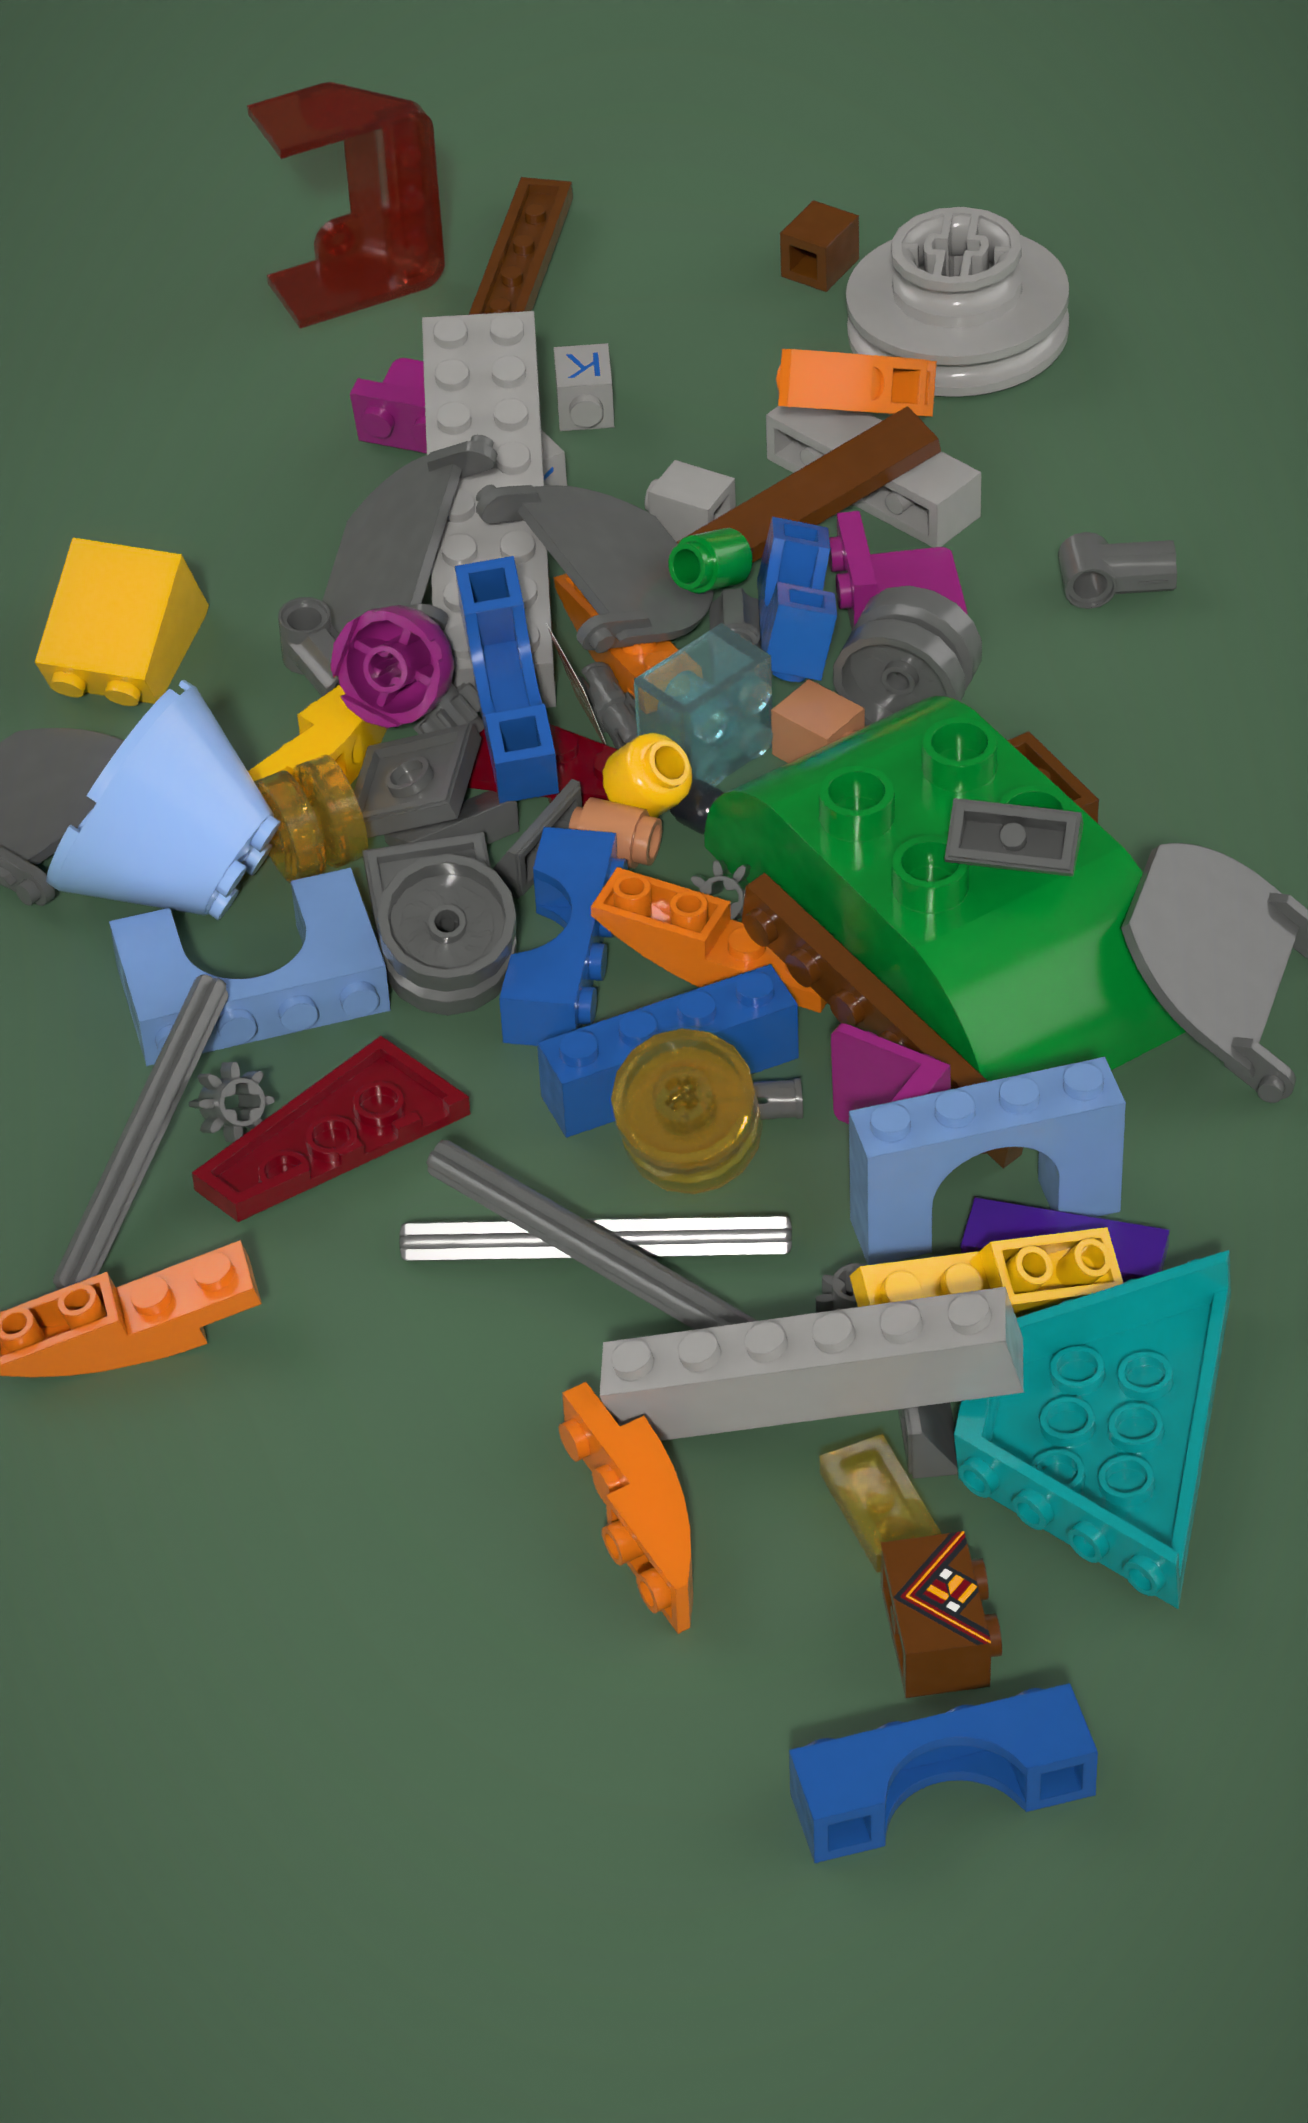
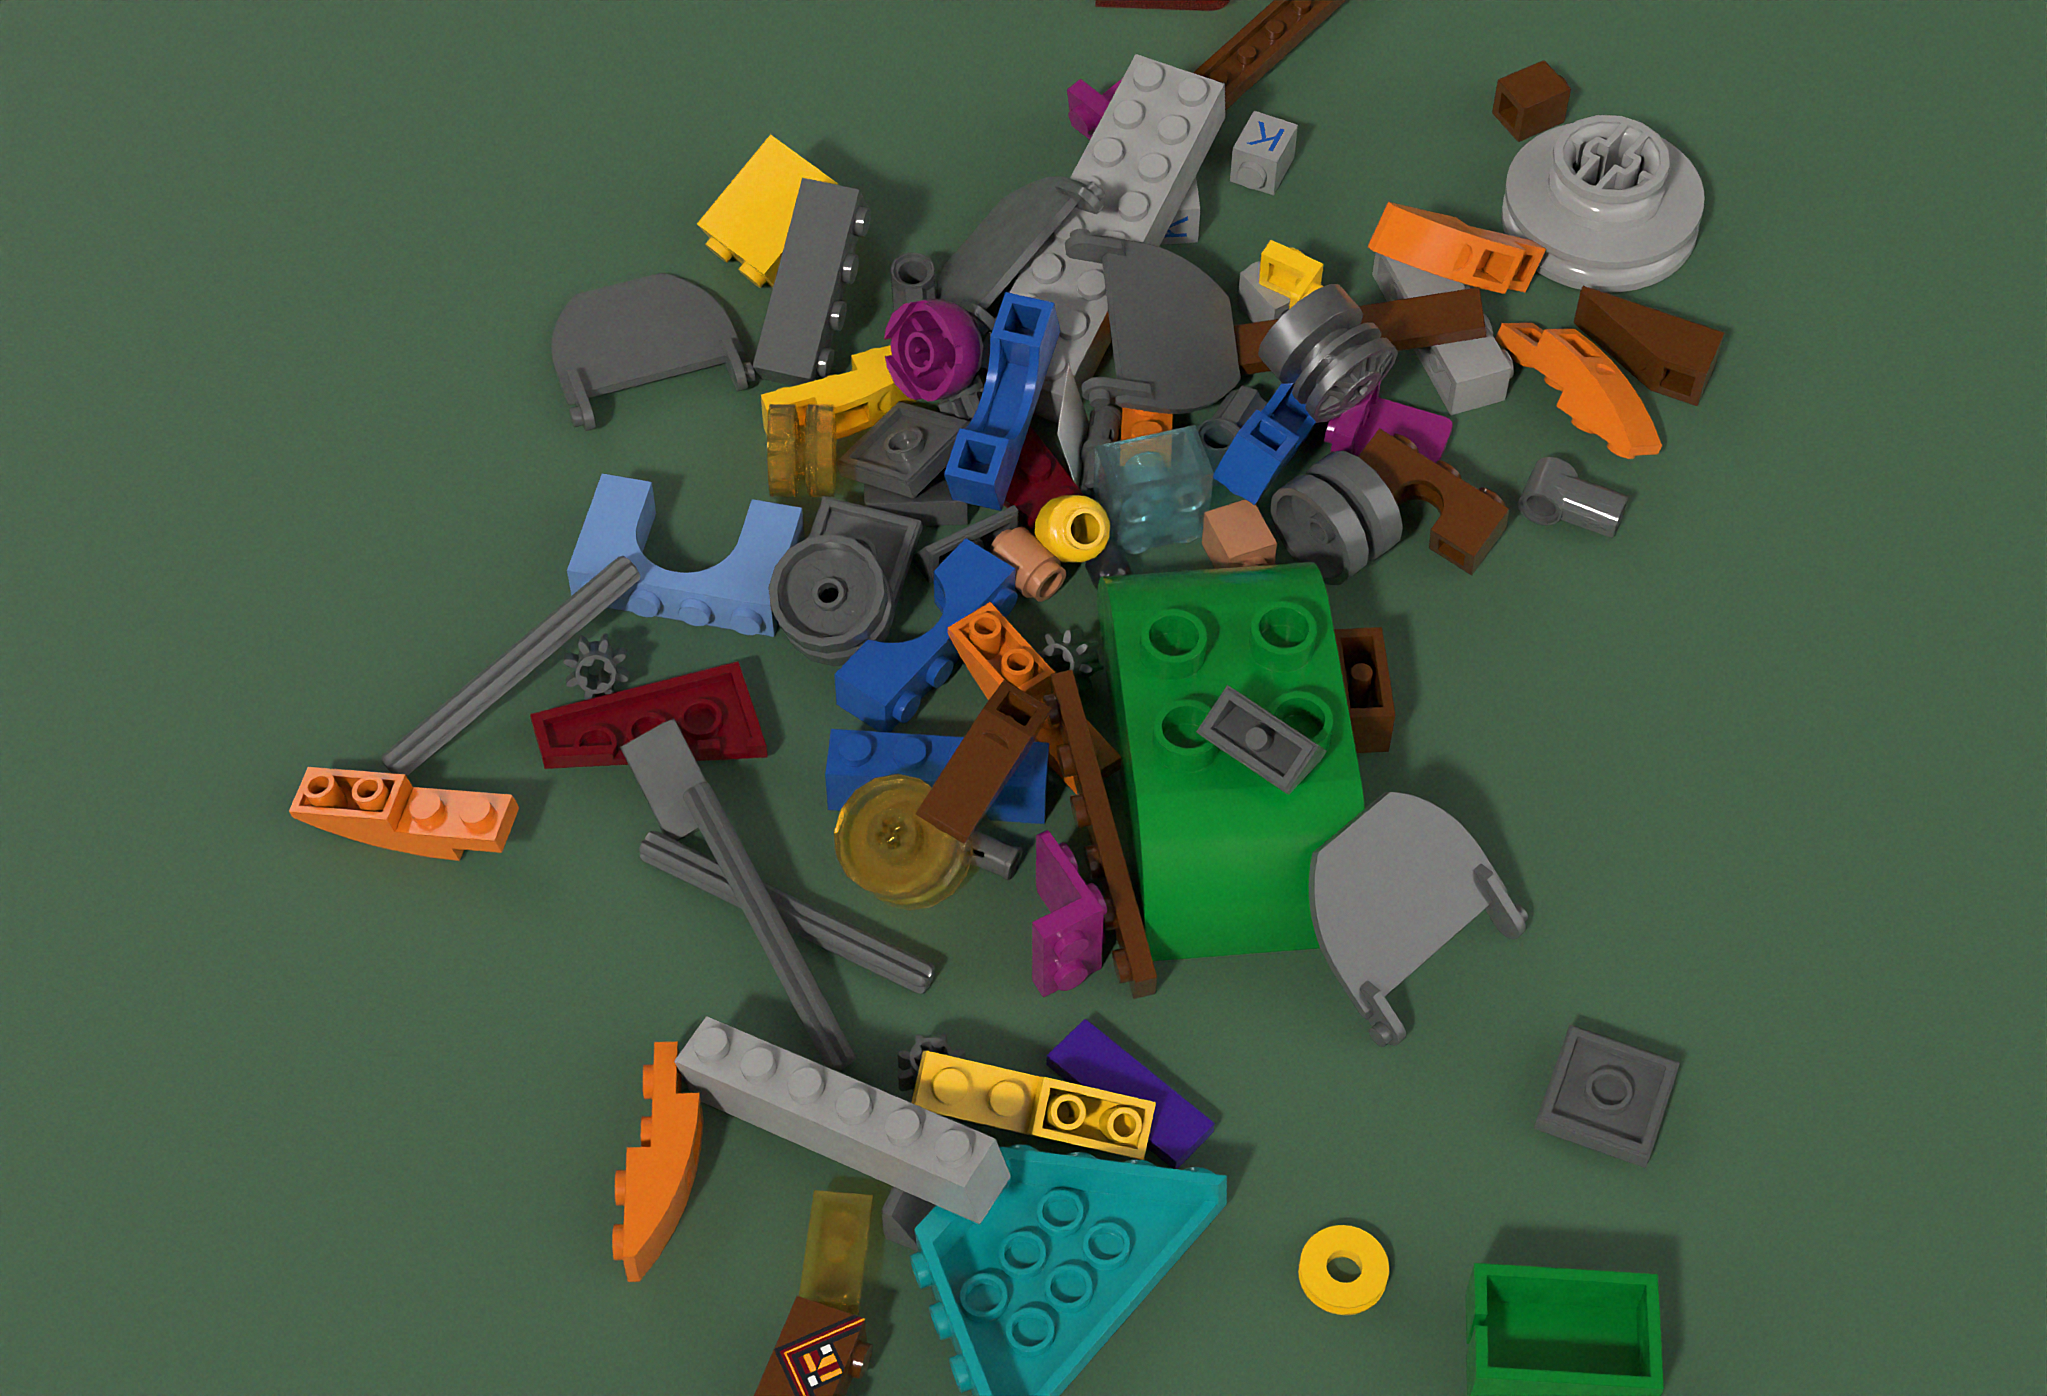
camera: 25 degrees right, 10 degrees up
light blue cone [47,680,281,920] -> none
green brick [668,528,753,593] -> none
medium blue arch [849,1057,1126,1265] -> none
none -> dark grey slope [620,719,706,841]
none -> dark grey brick [752,178,871,386]
none -> reddish brown slope [915,680,1052,844]
none -> flat silver wheel [1258,284,1398,423]
none -> yellow bracket [1259,240,1324,309]
none -> reddish brown arch [1358,428,1509,575]
none -> orange slope [1495,323,1662,459]
none -> reddish brown slope [1573,286,1725,406]

